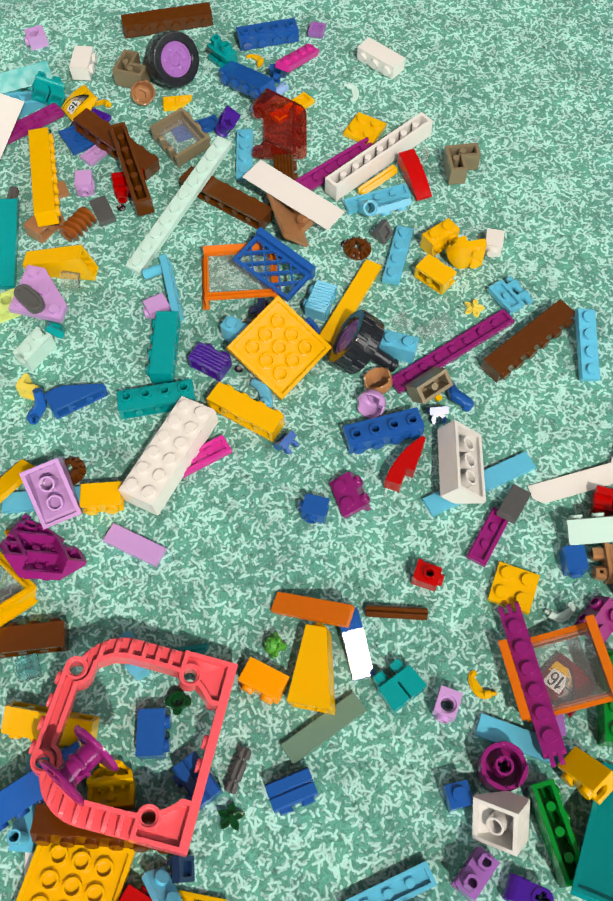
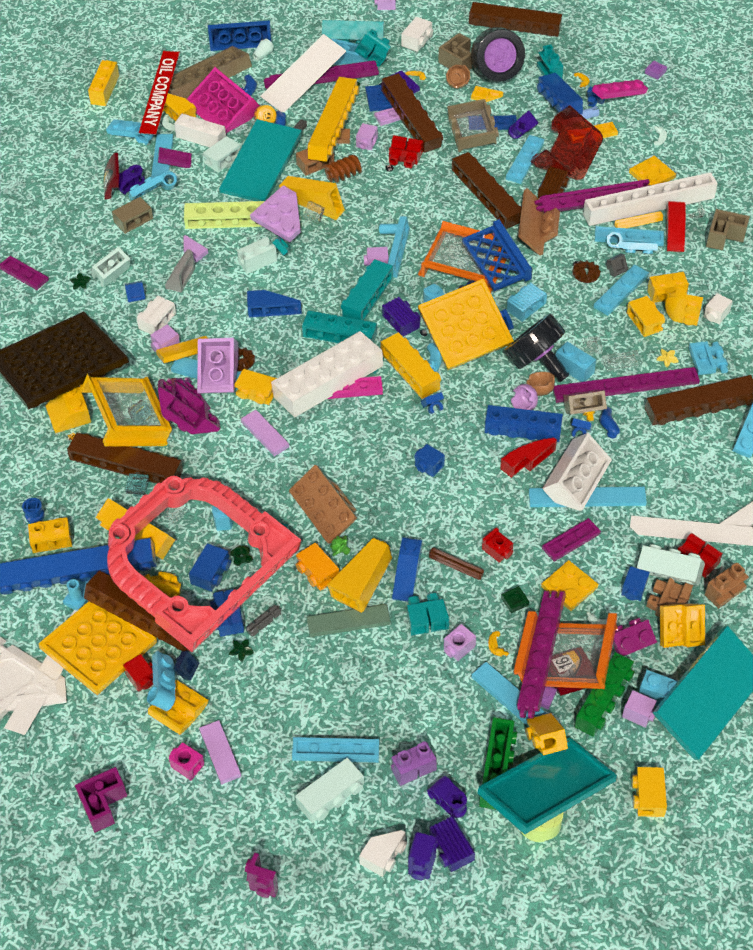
camera: 25 degrees right, 10 degrees down
dark grey tile [14,284,45,314] -> none
light yellow bracket [16,373,39,401] -> none
blue arm [26,388,47,425] -> none
magenta piece [39,725,119,807] -> none
yellow slope [61,85,97,121] -> none
dark grey tile [89,195,117,227] -> none
reddish brown brick [108,122,154,217] -> none
light aqua plate [125,136,233,275] -> none
blue brick [236,17,299,51] -> none
white sticker [243,160,345,230] -> none
blue brick [265,767,318,816] -> none
orange tile [271,591,355,628] -> none
yellow tile [320,259,382,345] -> none
magenta bracket [329,471,371,518] -> none
white brick [357,37,405,79] -> none
blue brick [441,780,473,812] -> none
white slope [472,791,530,857] -> none
magenta brick [477,741,528,792] -> none
dark grey tile [496,484,532,524] -> none
none -> medium nougat bracket [289,465,357,544]
none -> dark green plate [501,586,529,613]

